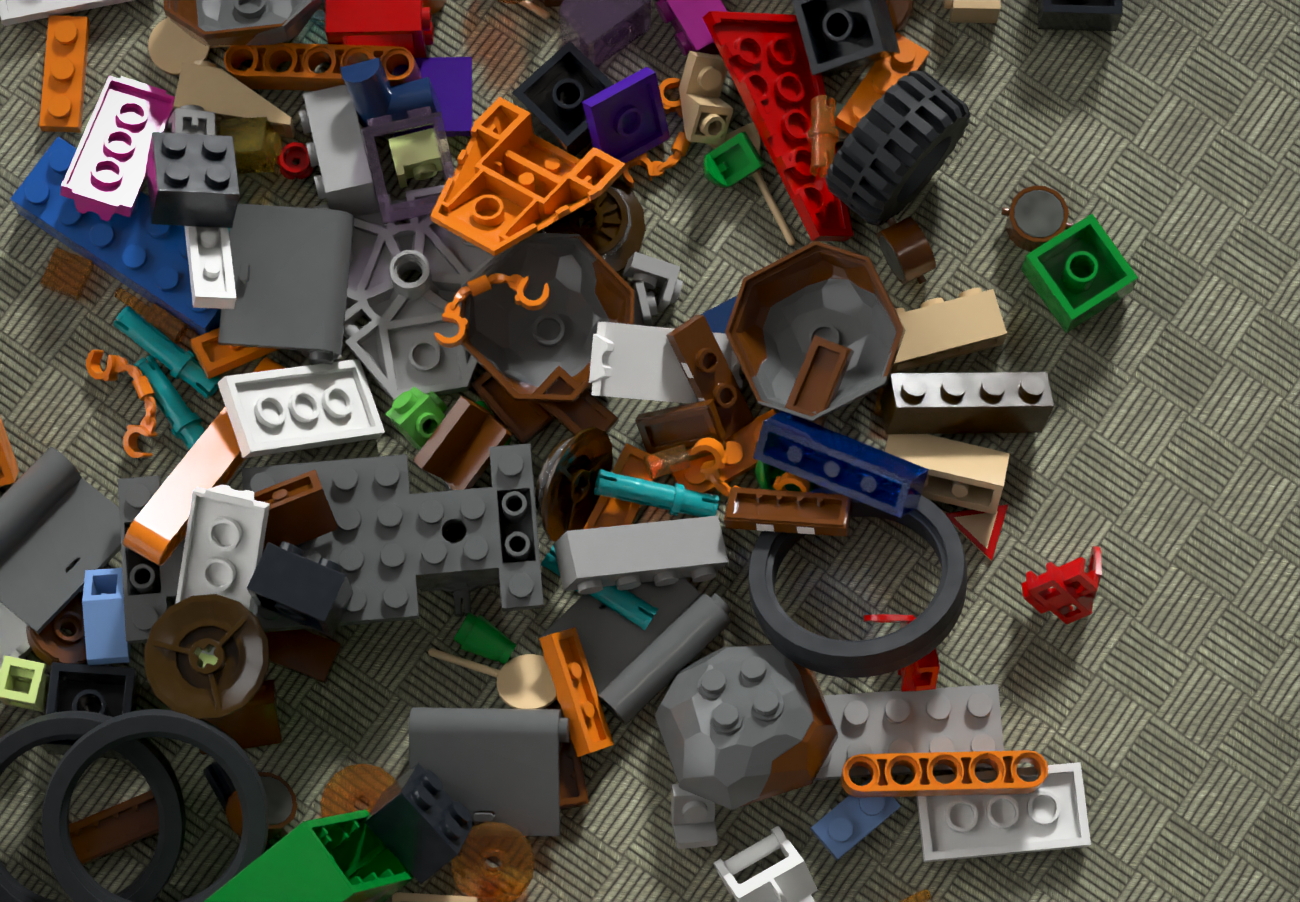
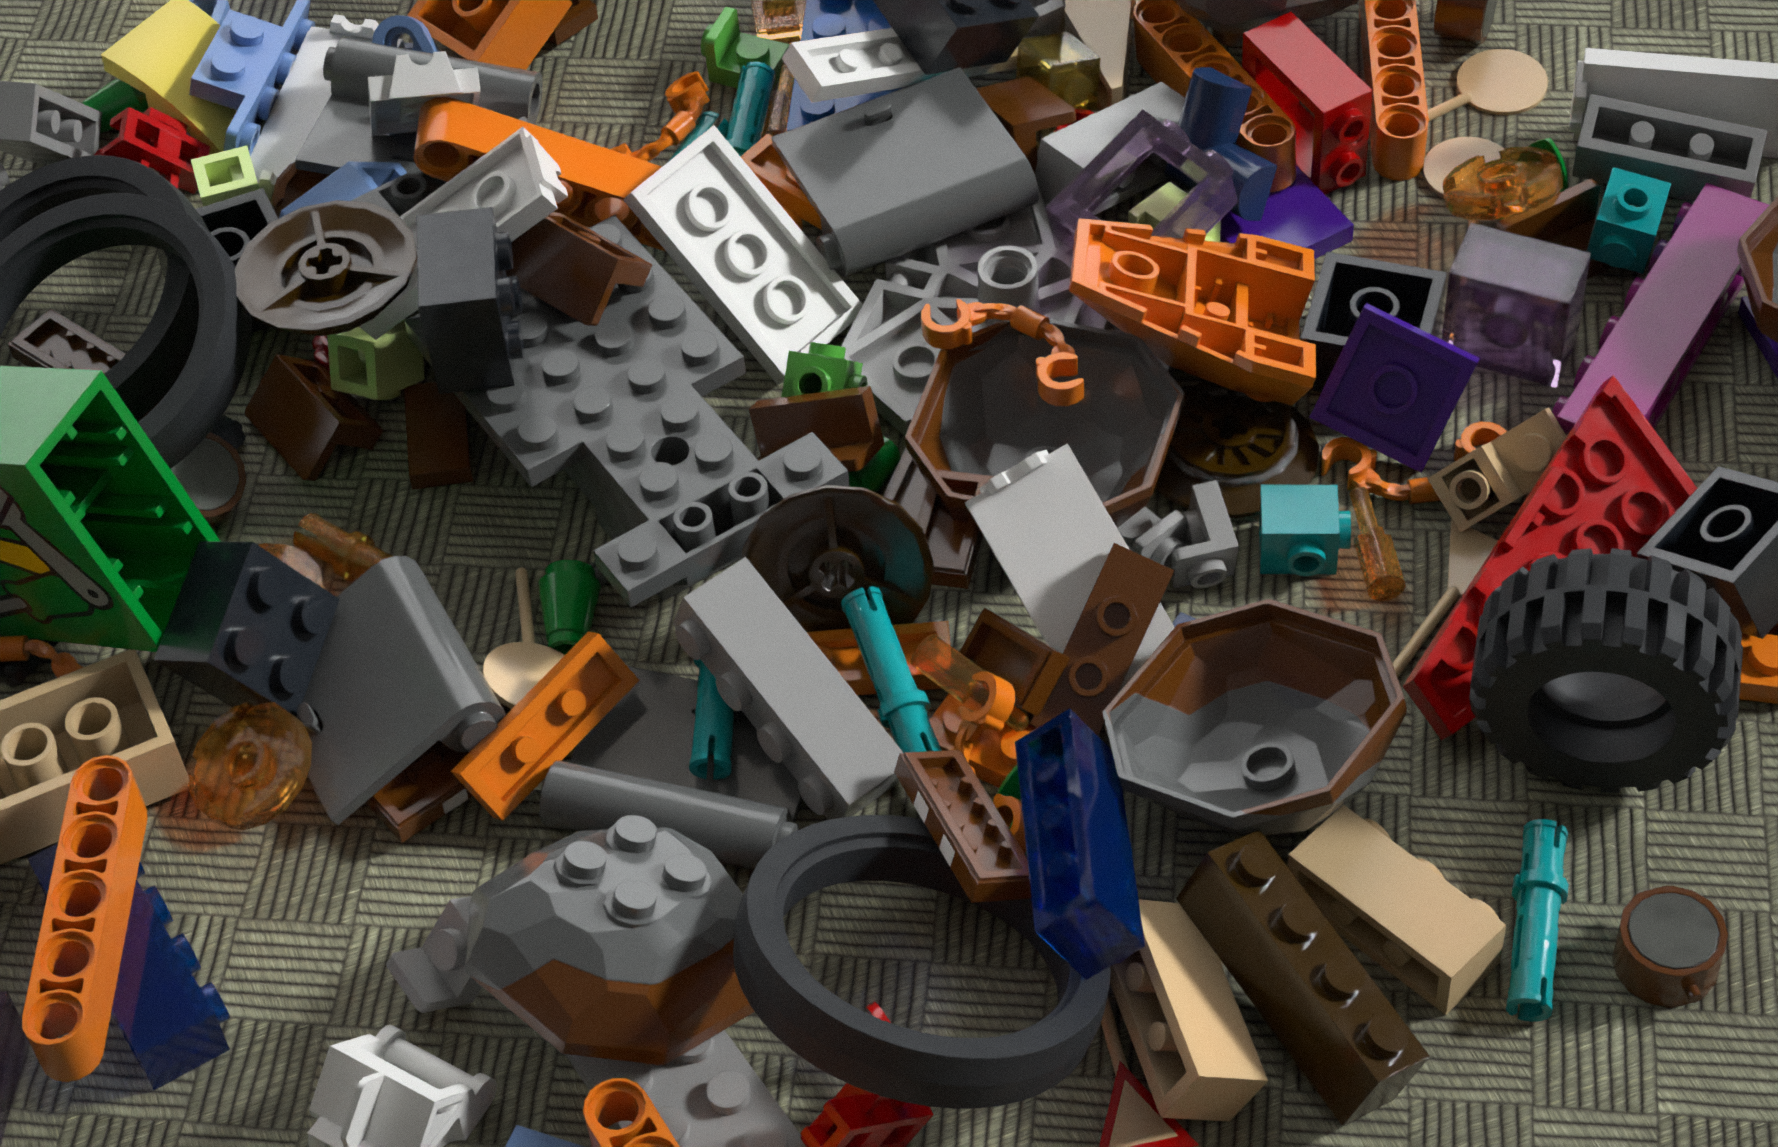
camera: 65 degrees right, 25 degrees down
green plate [703,131,765,188] -> none
reddish brown tile [785,335,854,427] -> none
reddish brown piece [877,216,936,285] -> none
green brick [1021,214,1138,333] -> none
none -> clear orange pin [293,513,393,581]
none -> white brick [368,51,481,136]
none -> bright green bracket [701,7,790,92]
none -> reddish brown panel [976,77,1076,174]
none -> teal brick [1259,484,1351,576]
none -> clear orange axle [1350,487,1406,601]
none -> teal pin [1506,819,1569,1022]

